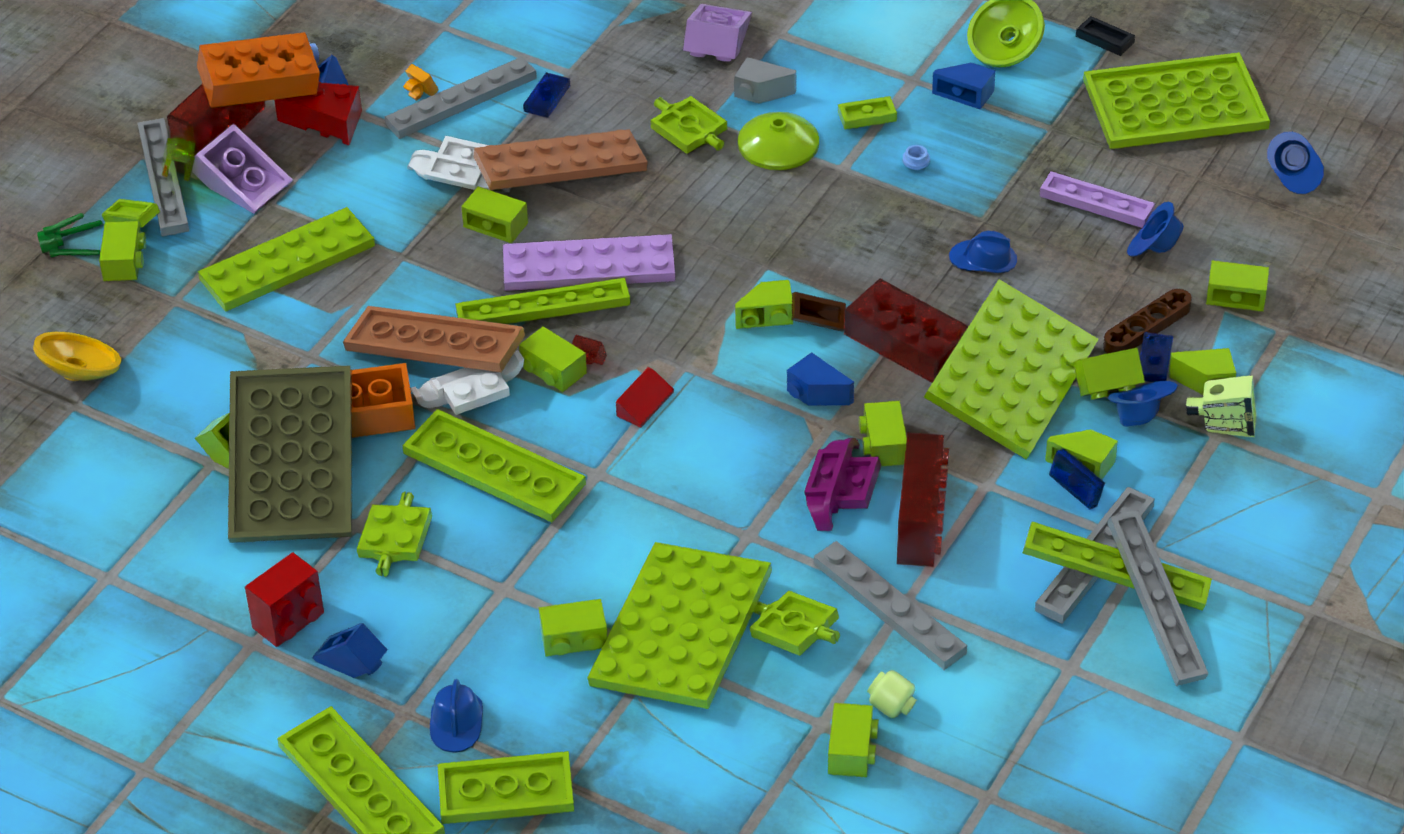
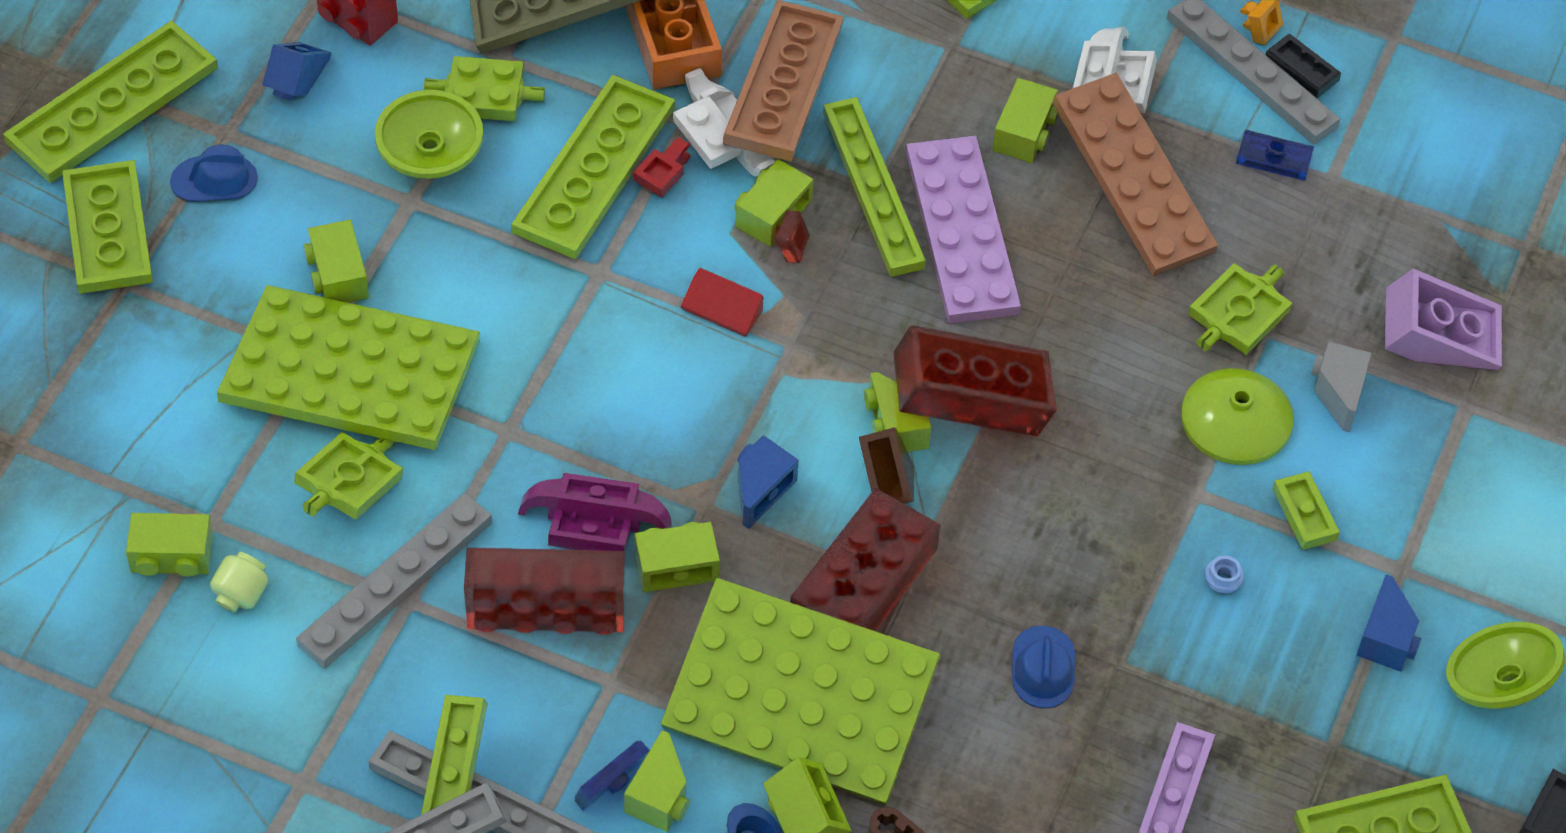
camera: 80 degrees right, 10 degrees up
none -> lime dish [375,90,483,179]
none -> red plate [633,137,691,198]
none -> clear red brick [893,325,1057,437]
none -> black plate [1265,33,1341,98]

